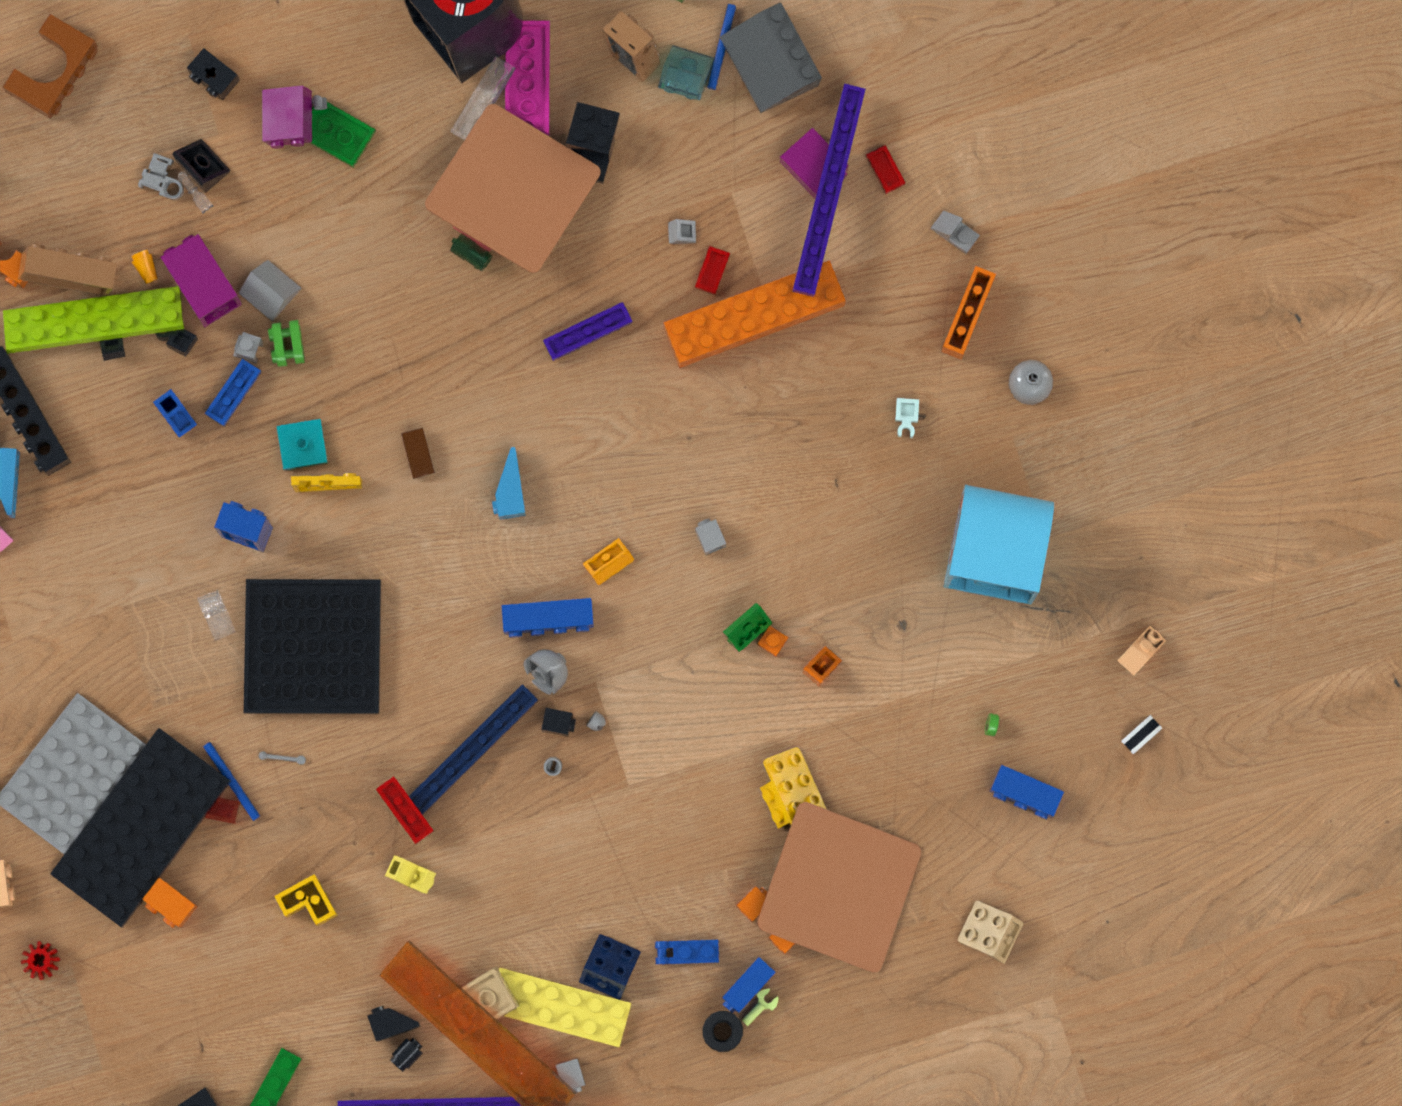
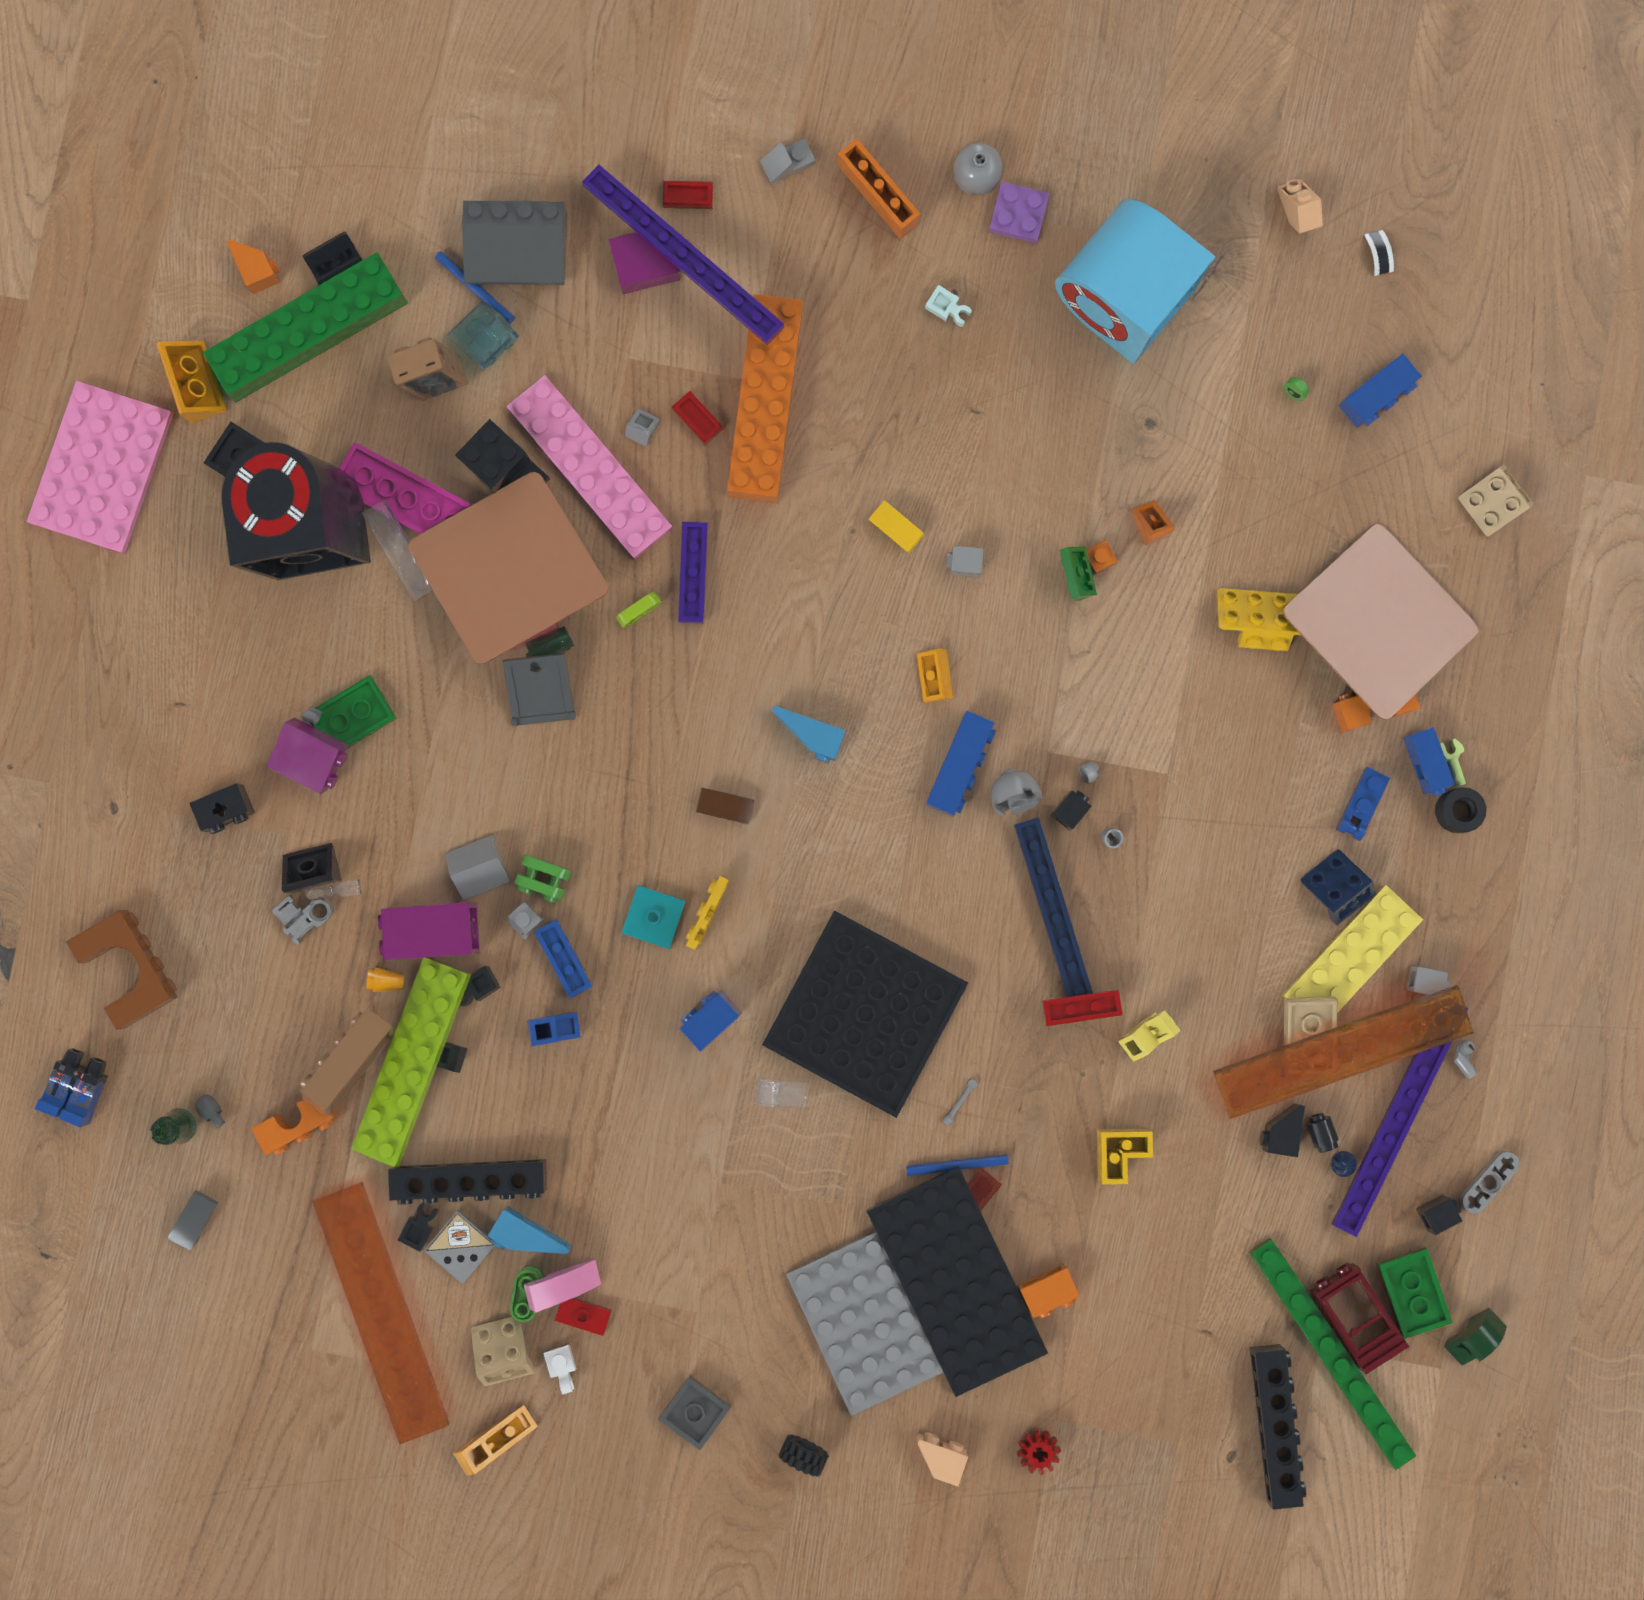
camera: 65 degrees left, 5 degrees up
none -> dark grey container [502,653,576,726]
none -> bright pink plate [507,375,673,560]
none -> lime beam [616,591,662,629]
none -> yellow slope [868,500,925,553]
none -> medium lavender plate [989,181,1049,244]
none -> dark blue plate [1331,1151,1357,1177]

